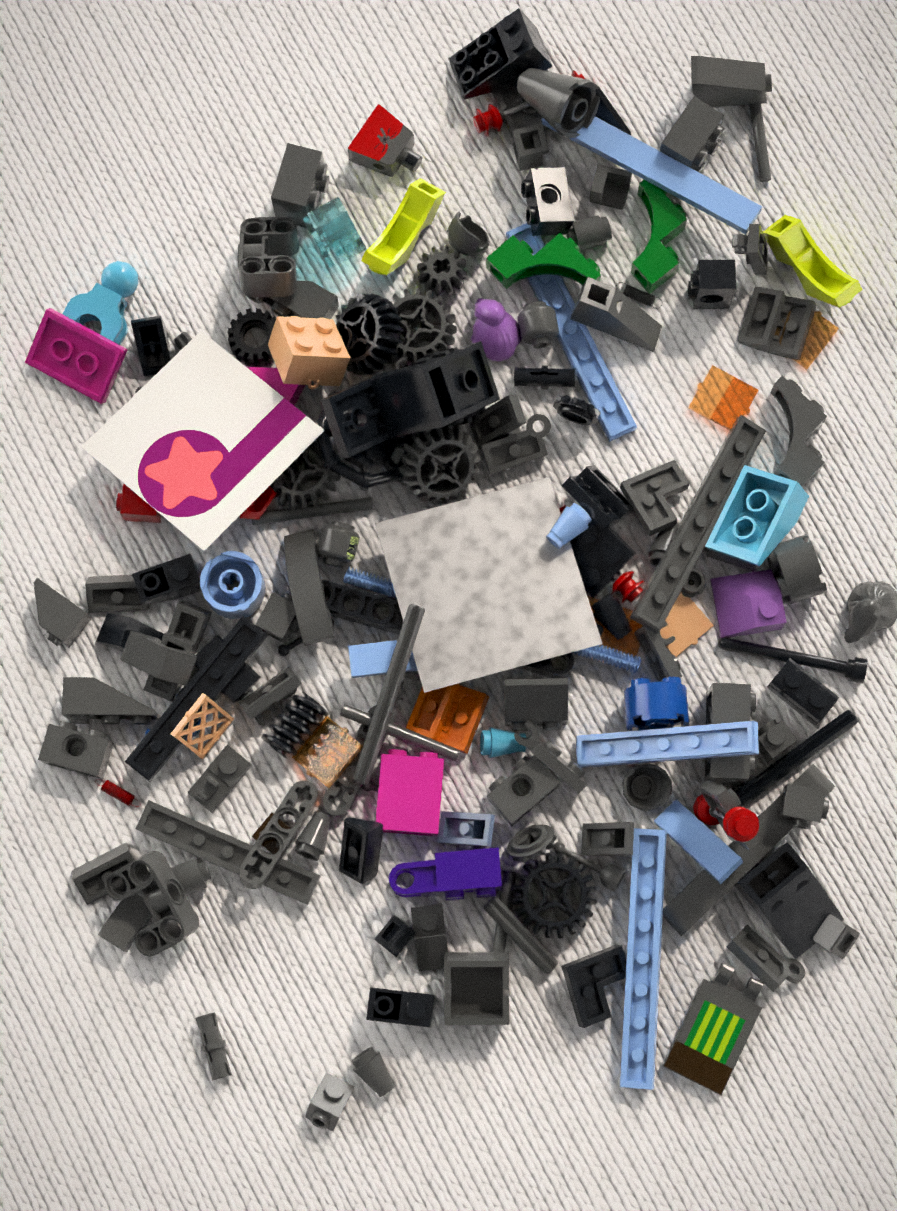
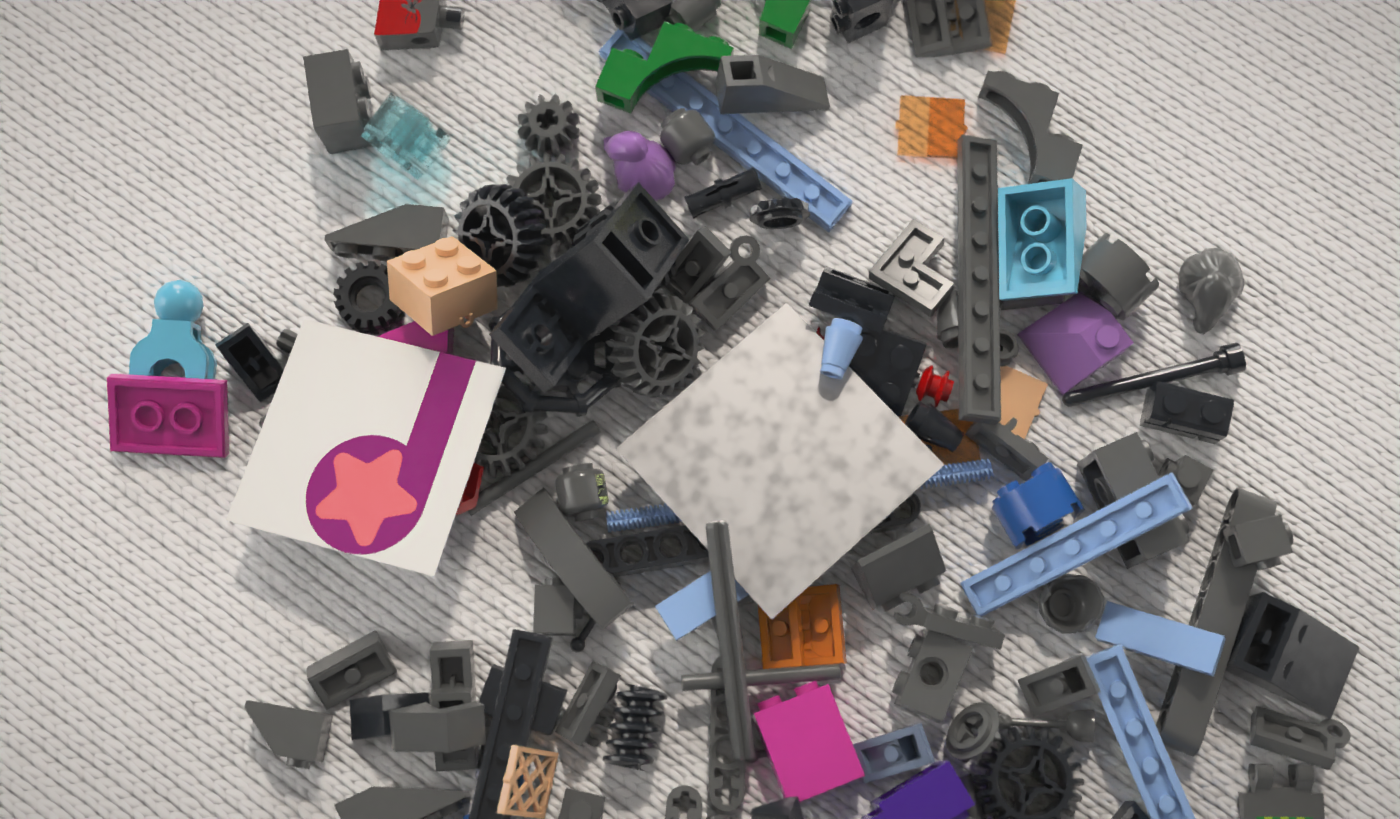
camera: 30 degrees left, 0 degrees up
red brick [116,484,162,523] -> none
black slope [132,553,201,604] -> none
light blue brick [200,551,265,619] -> none
dark grey beam [238,217,299,297] -> none
clear orange piece [292,716,363,788] -> none
neon yellow arch [361,178,446,276] -> none
dark grey hair [447,211,489,256] -> none
medium azure cone [480,727,526,758] -> none
dark grey piece [615,282,662,309] -> none
plate [693,780,760,850] -> none
black axle [735,710,858,807] -> none
slope [813,914,860,959] -> none

